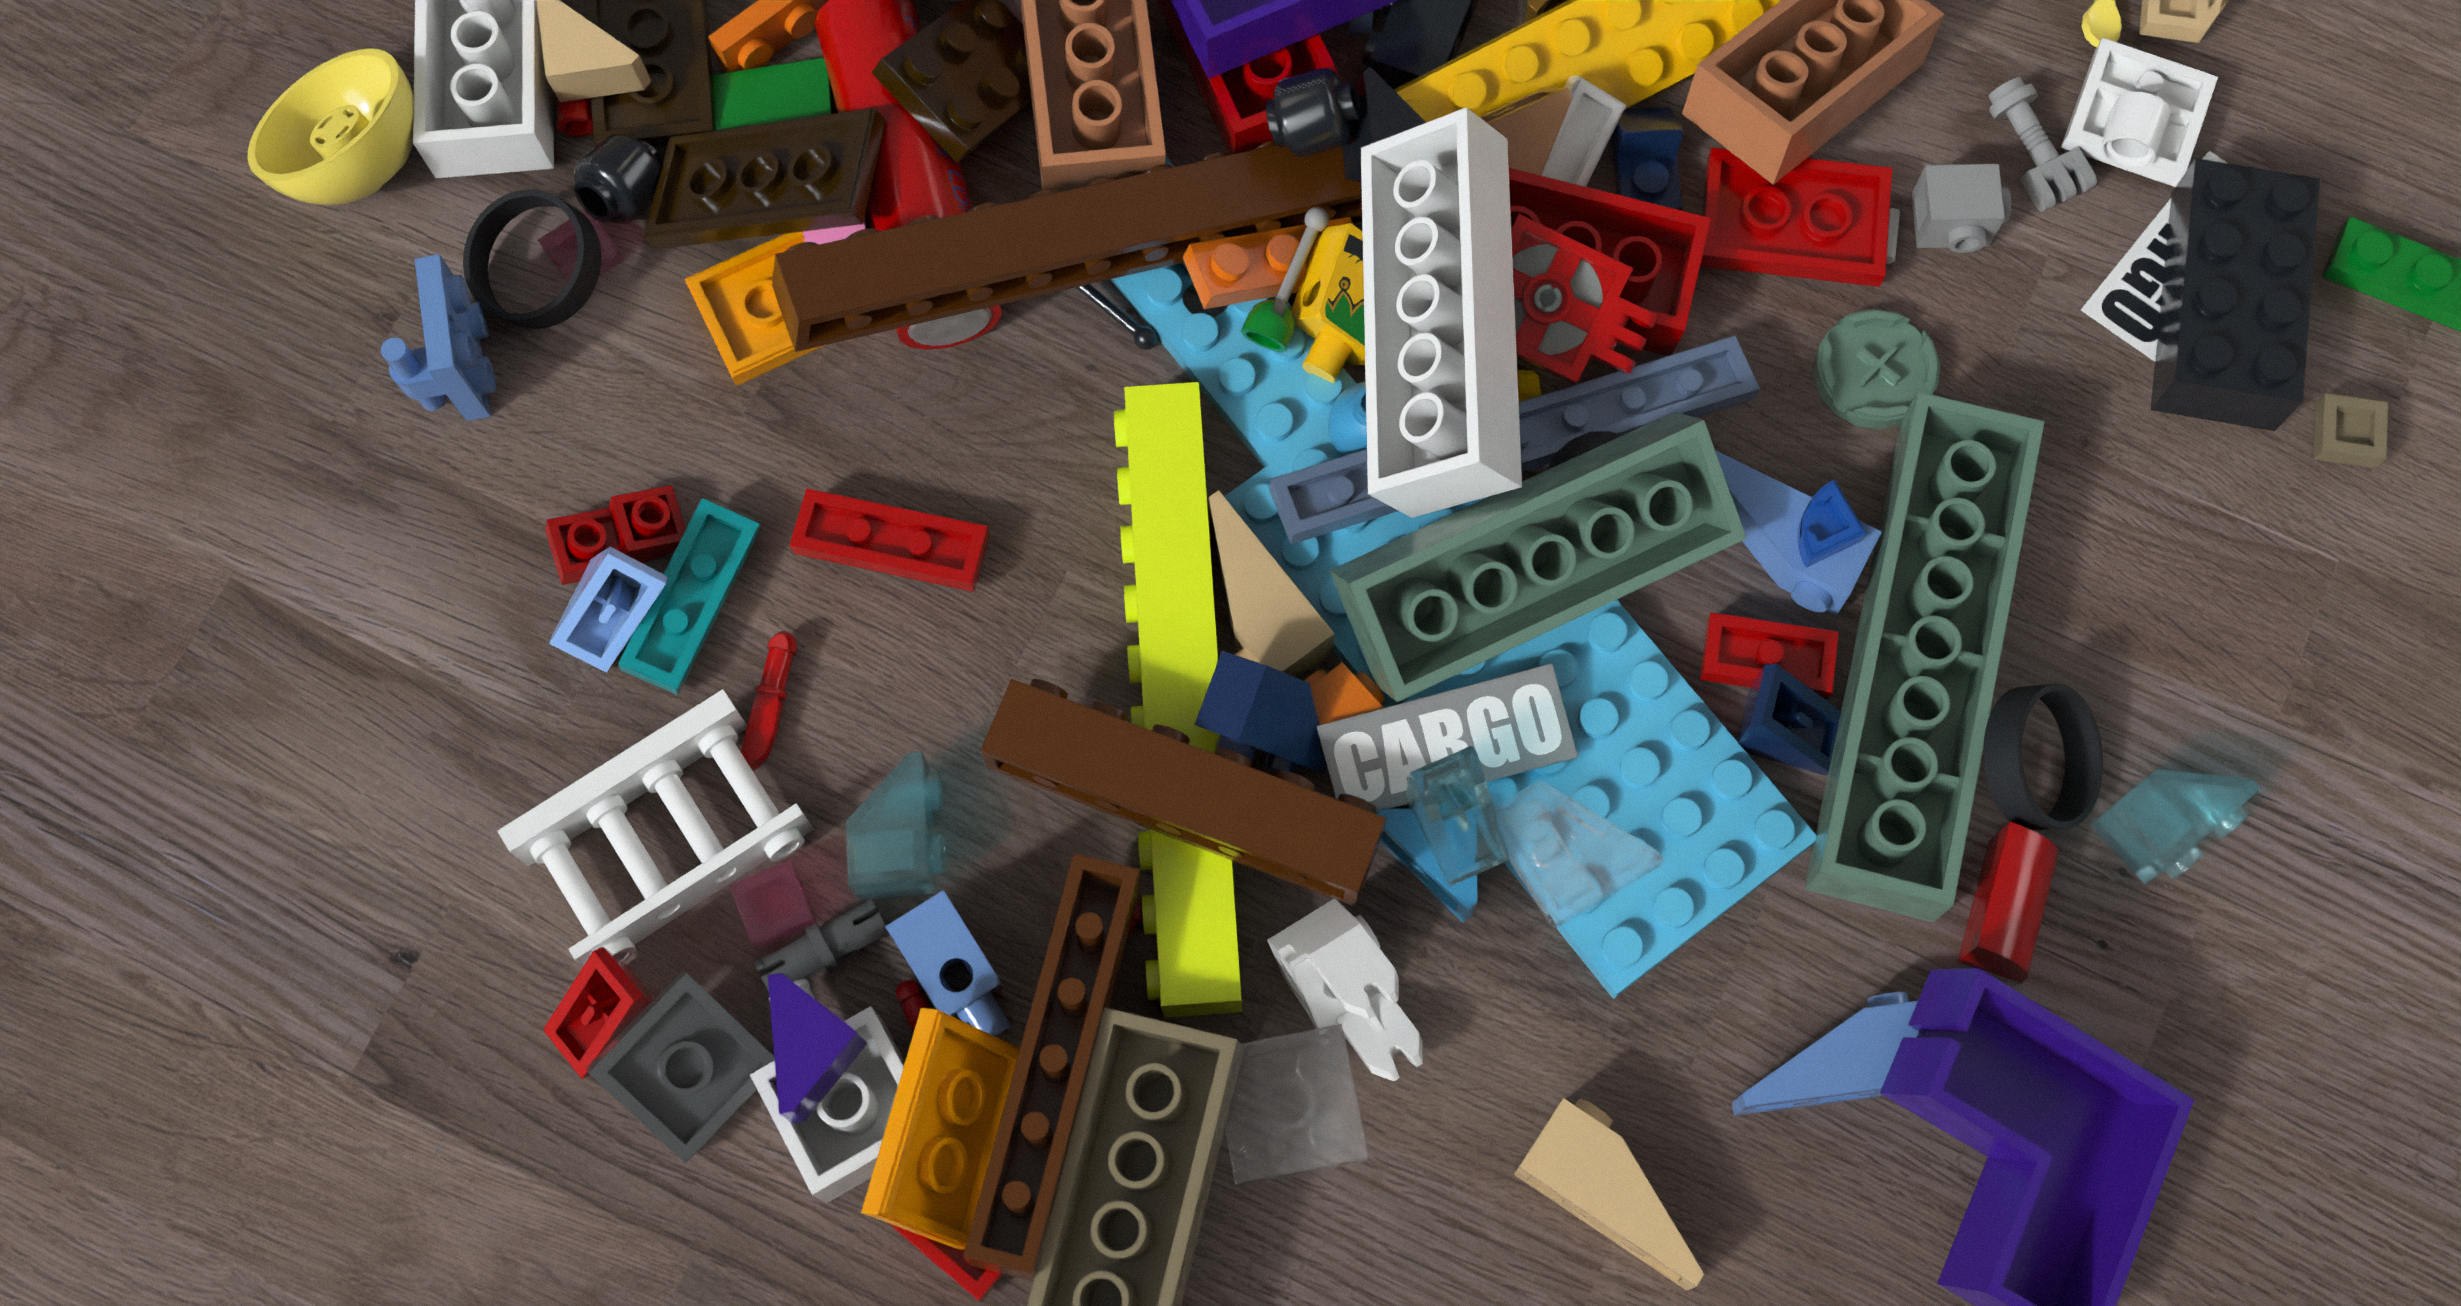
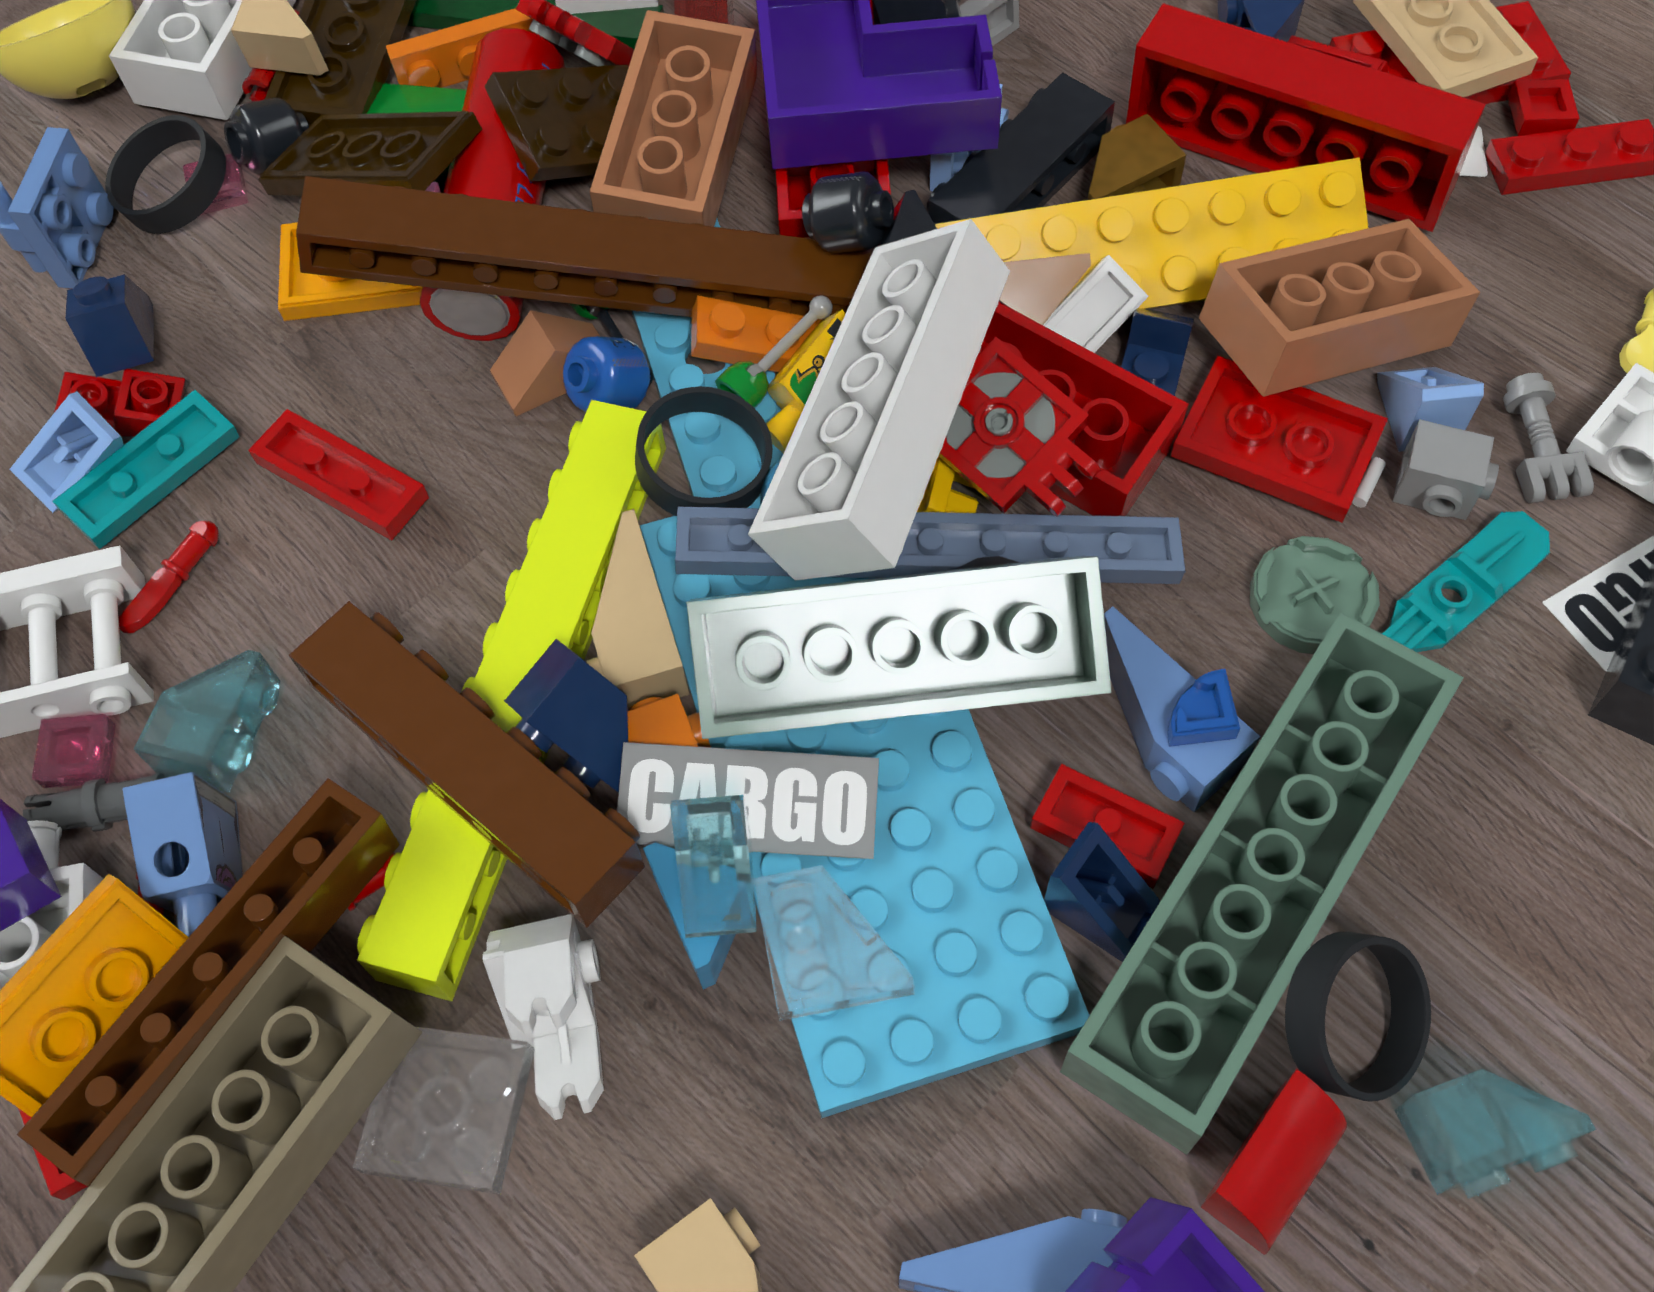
camera: 20 degrees right, 10 degrees down
none -> dark blue slope [65,274,154,377]
none -> nougat slope [490,310,600,416]
none -> blue head [563,336,650,412]
none -> black tyre [635,386,773,516]
none -> light blue slope [1377,367,1484,452]
none -> teal piece [1382,511,1550,652]

